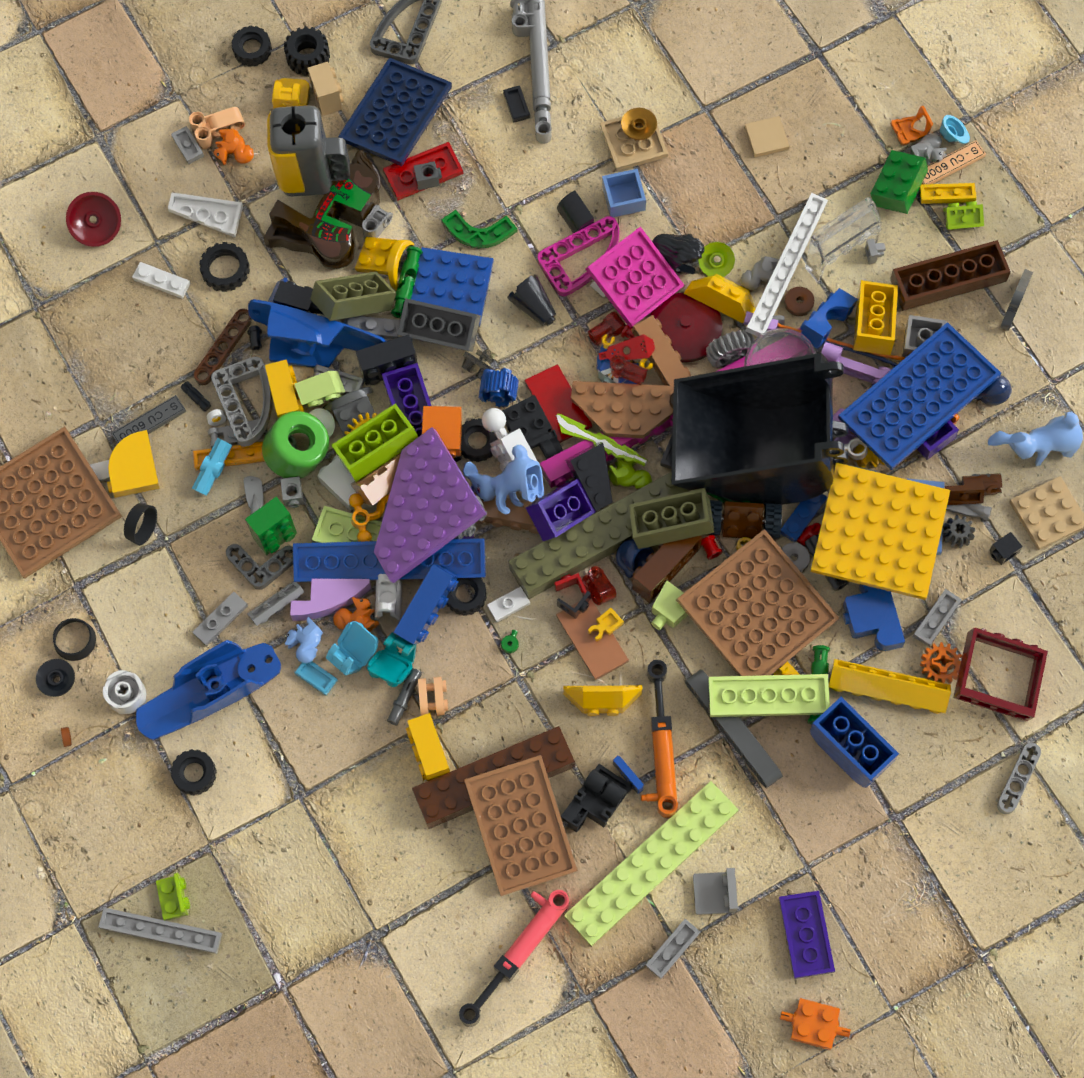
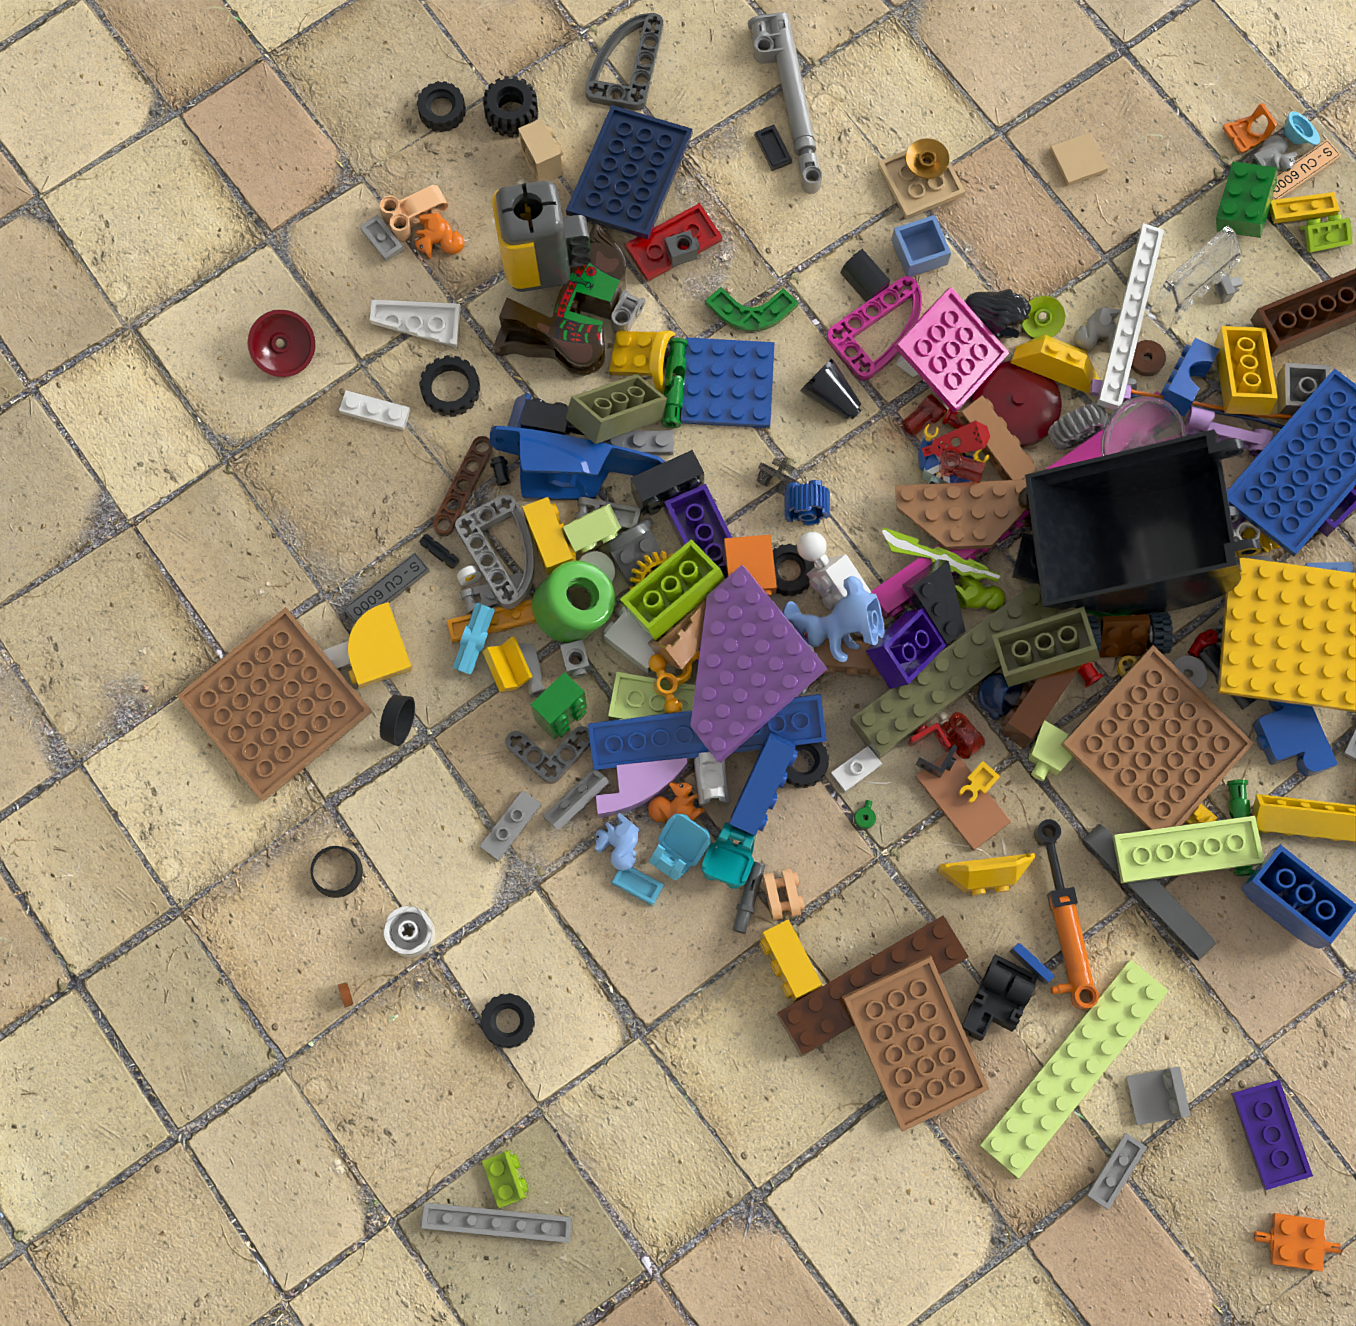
camera: 10 degrees left, 5 degrees up
black dish [36,659,75,697] -> none
blue piece [136,640,281,740] -> none
yellow piece [272,78,310,109] -> none
dark grey brick [397,298,481,352] -> none
coral piece [459,890,569,1027] -> none
black plate [502,395,563,460] -> none
red tile [525,364,592,443] -> none
blue plate [780,494,828,543] -> none
none -> yellow panel [482,636,532,692]

